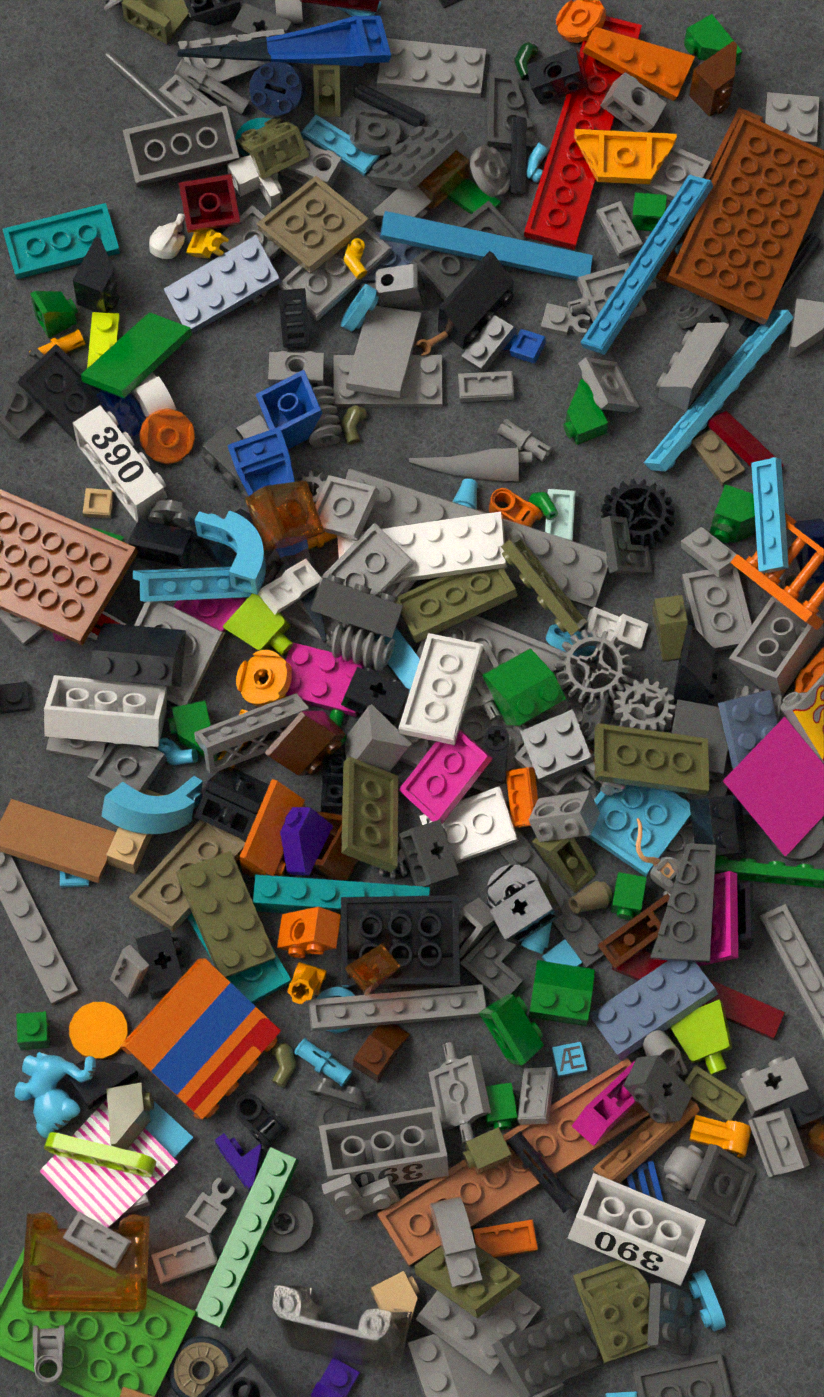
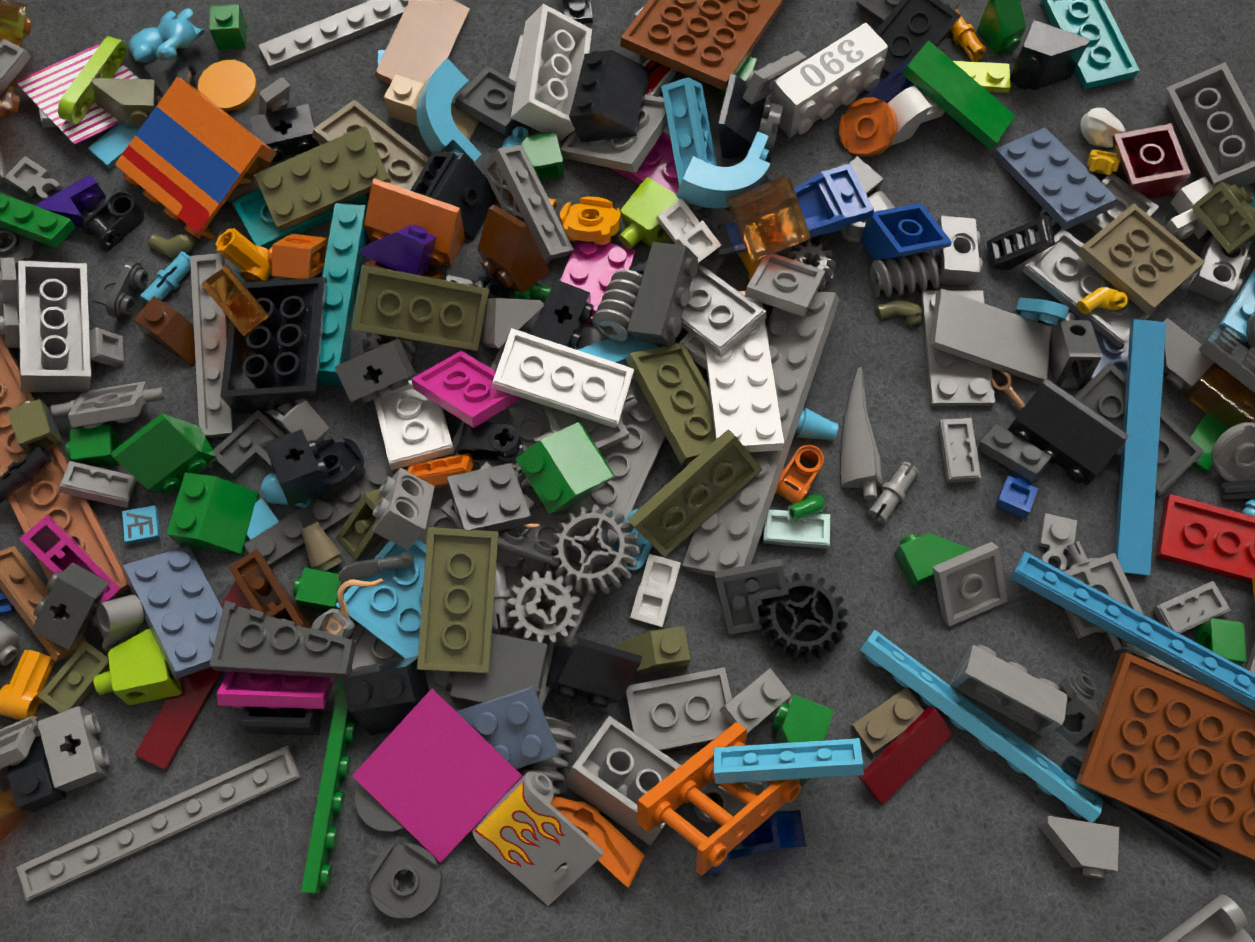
camera: 90 degrees right, 0 degrees up
none -> light grey tile [89,327,124,367]
none -> dark grey piece [338,552,414,582]
none -> light grey plate [742,51,807,104]

